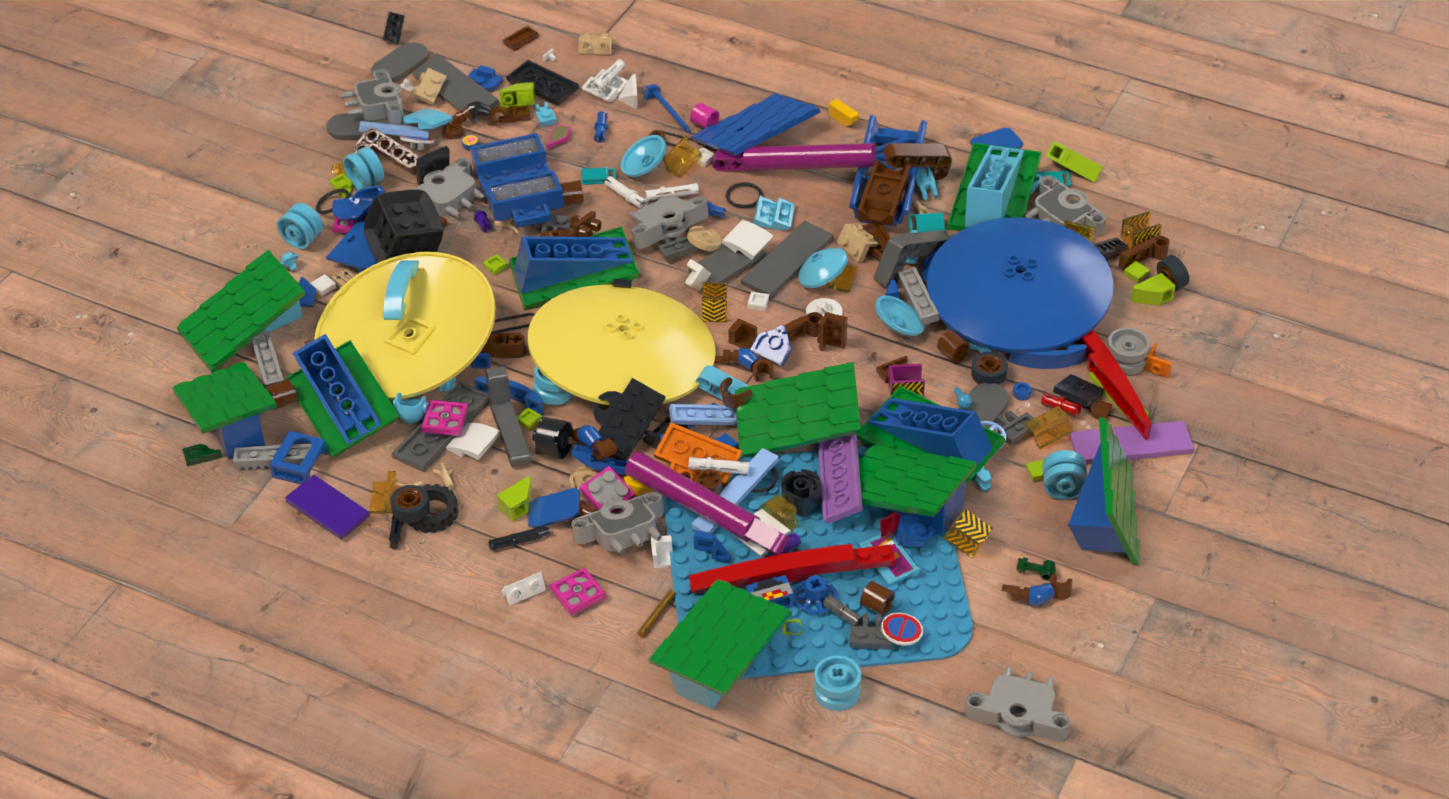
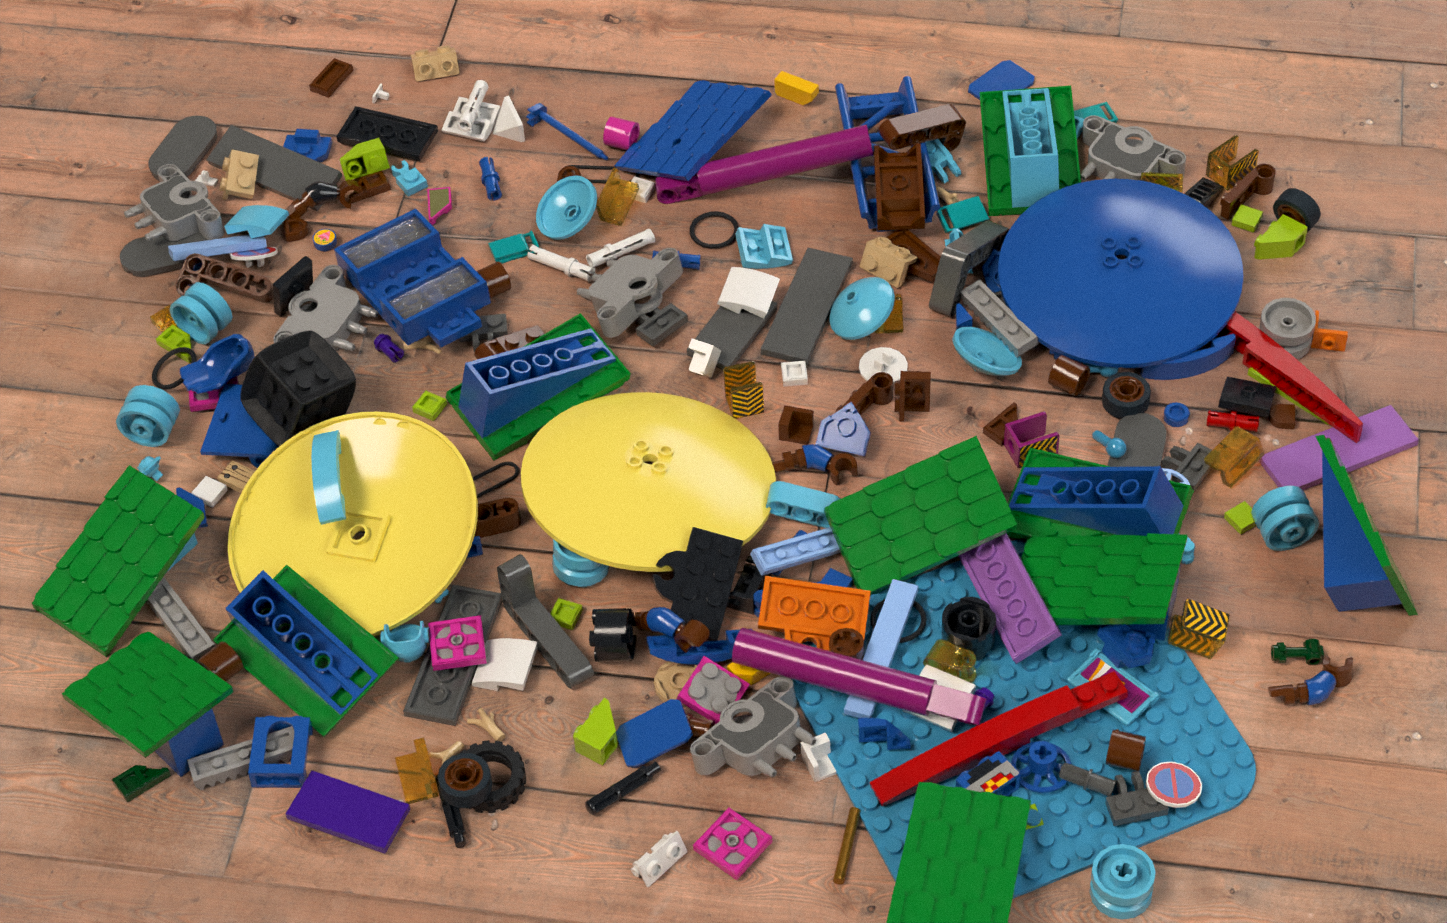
camera: 15 degrees left, 5 degrees up
black hips [383,12,405,44] -> none
blue slope [474,377,544,416] -> none
reddish brown hips [570,211,602,237] -> none
black tile [613,279,632,288] -> none
tan tile [687,226,722,251] -> none
white pin [688,457,749,475] -> none
reddish brown helmet [719,377,752,408] -> none
dark red tile [880,512,900,540] -> none
light grey piece [965,667,1071,742] -> none
lime slope [1045,141,1103,182] -> none

